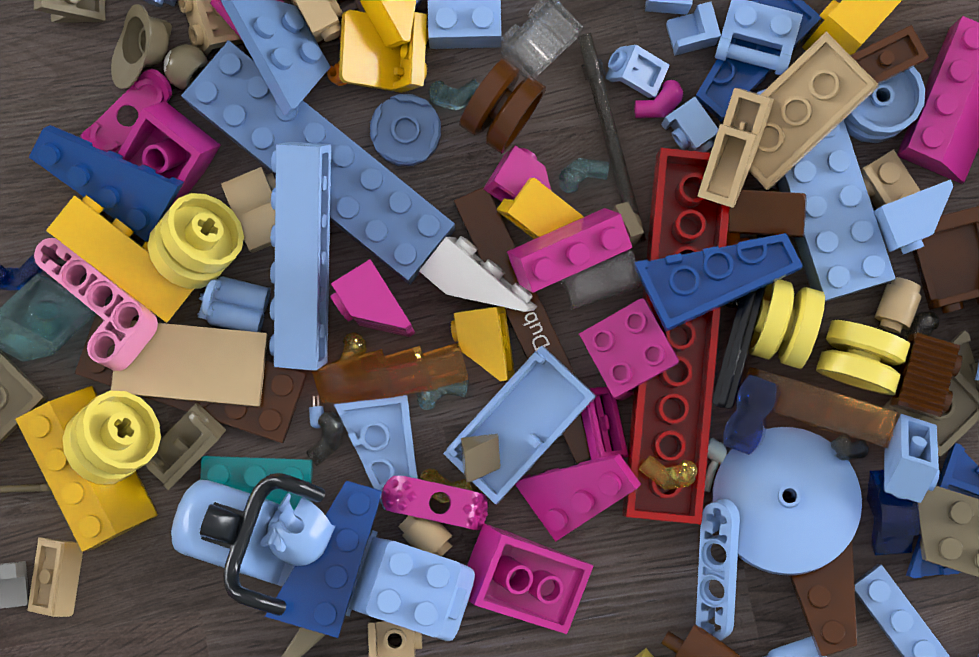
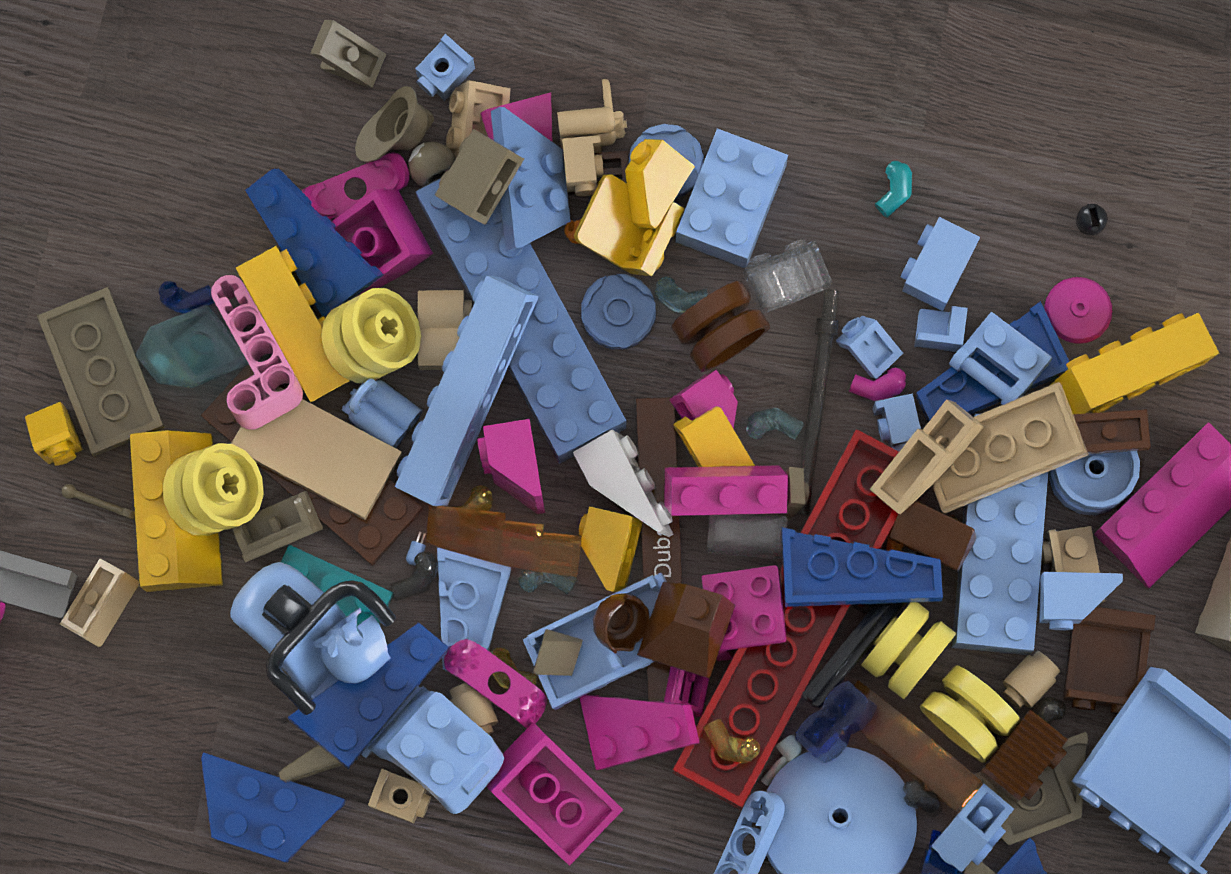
camera: 30 degrees right, 5 degrees down
none -> dark tan brick [435,129,524,225]
none -> reddish brown hair [593,593,650,654]
none -> reddish brown slope [637,582,735,679]

